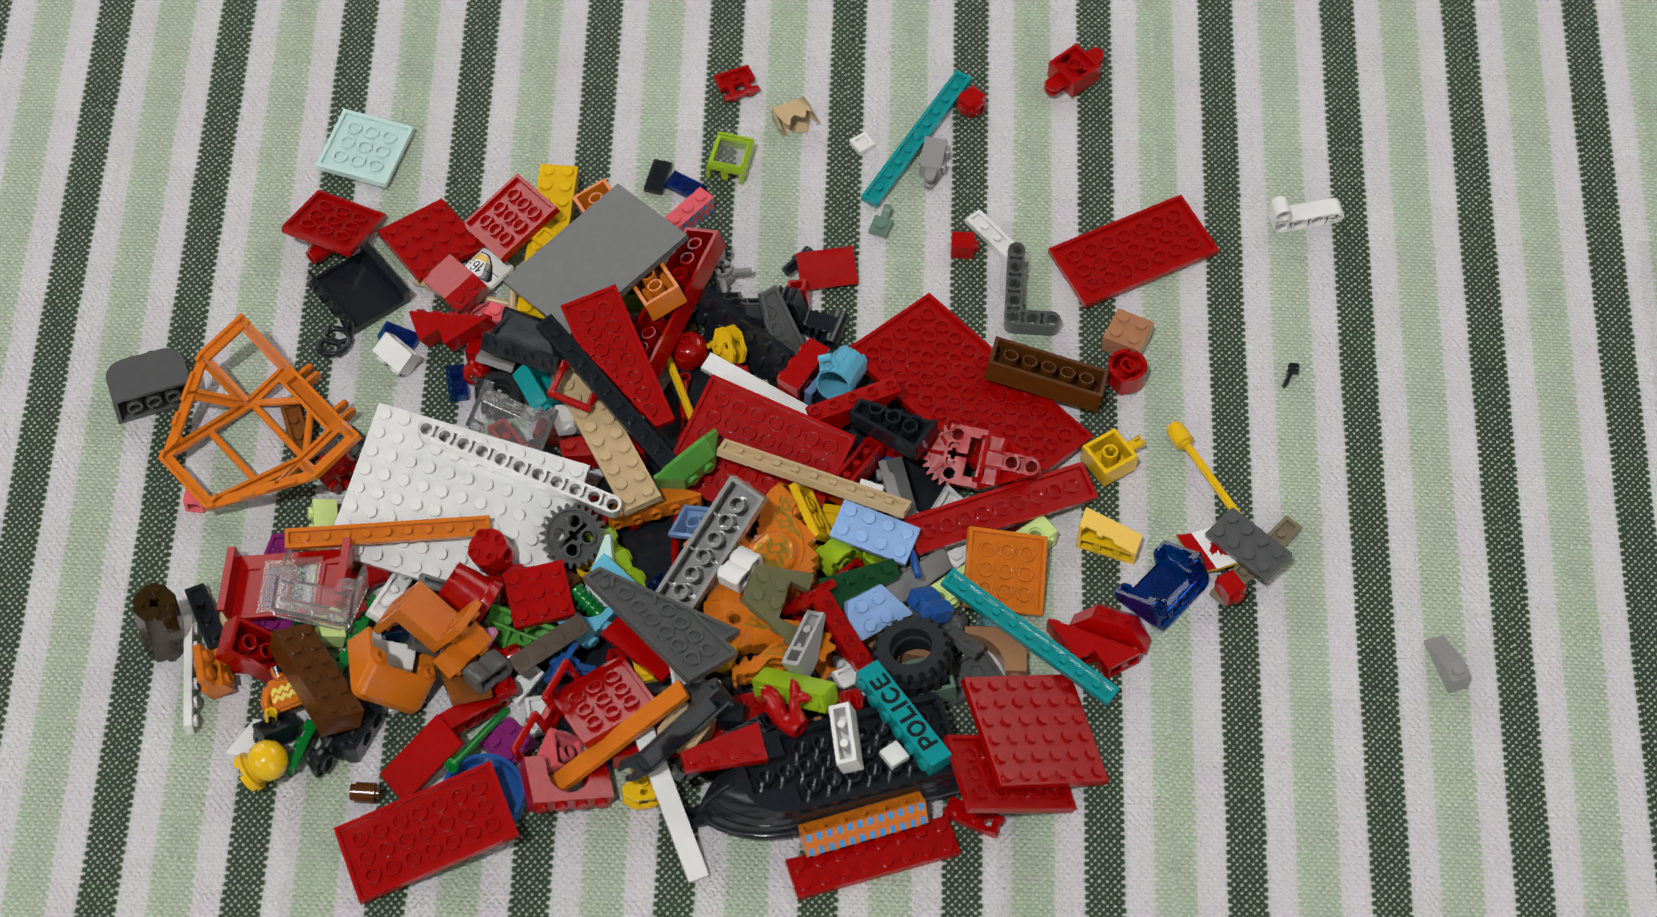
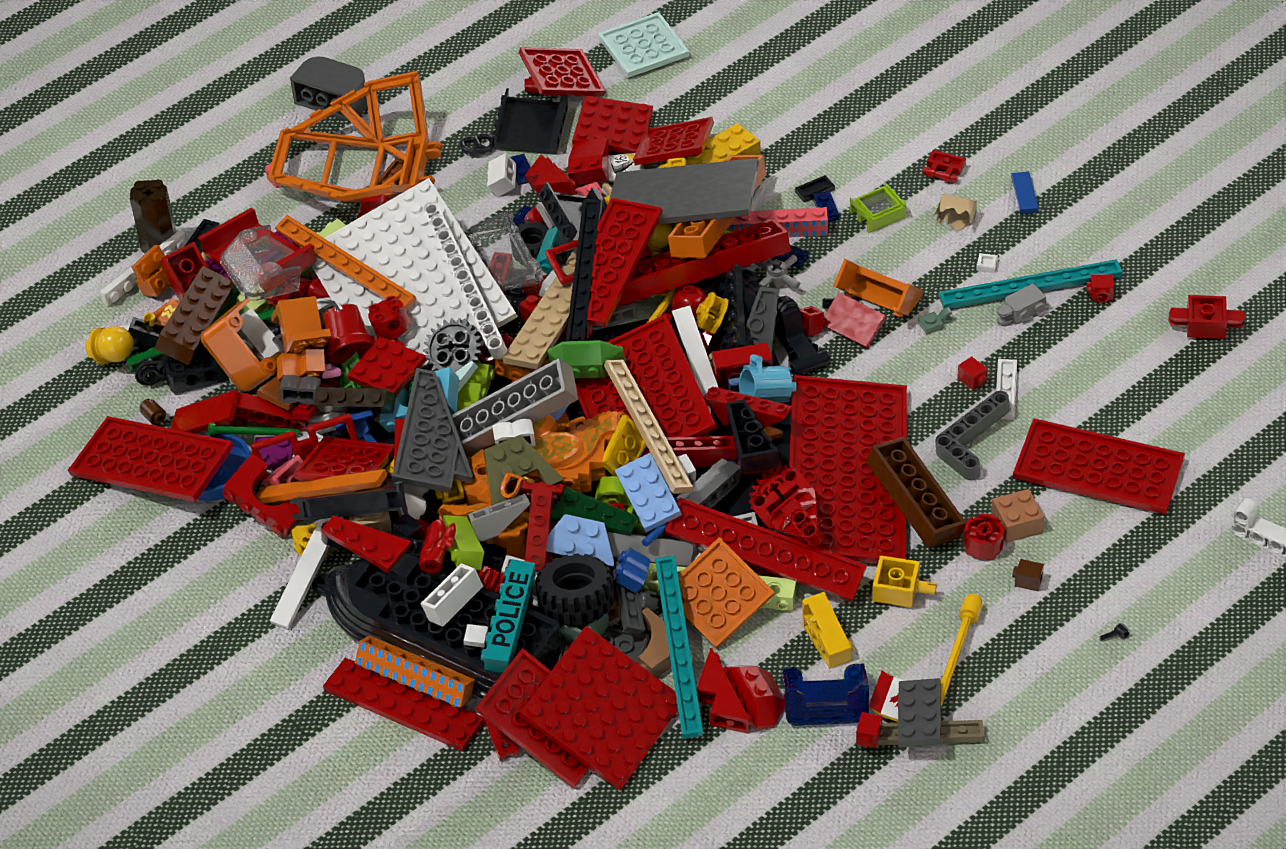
camera: 50 degrees right, 10 degrees down
none -> orange piece [500,472,535,499]
none -> orange windscreen [833,259,924,318]
none -> blue tile [1011,171,1038,214]
none -> reddish brown brick [1012,559,1044,591]

